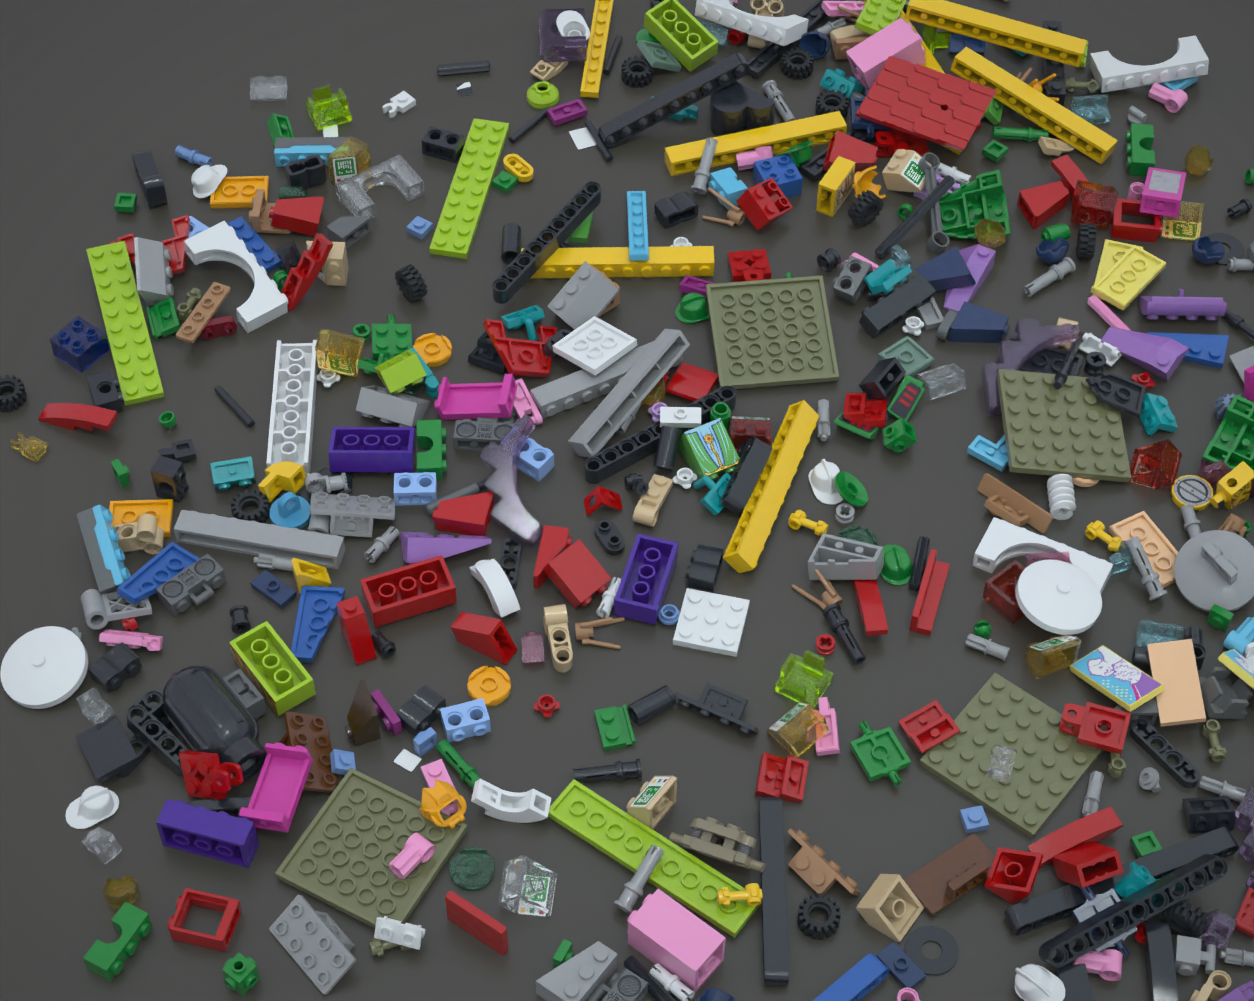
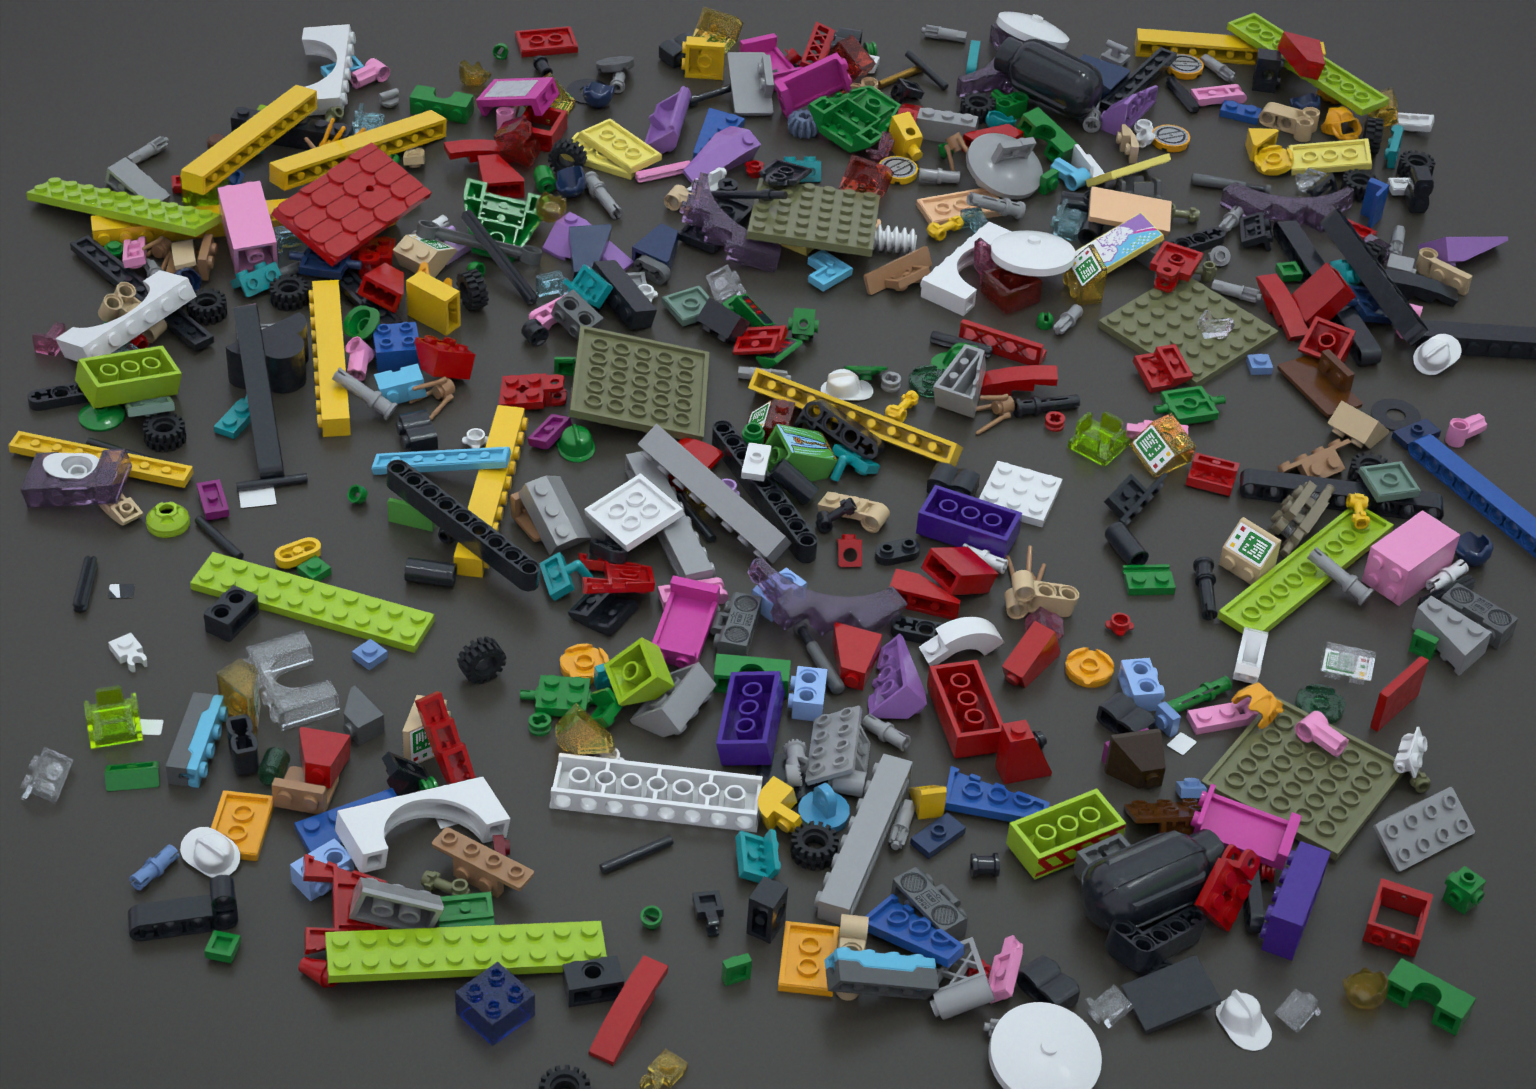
camera: 85 degrees left, 10 degrees down
white plate [673,468,697,489] -> none
none -> sand green plate [1358,461,1421,503]

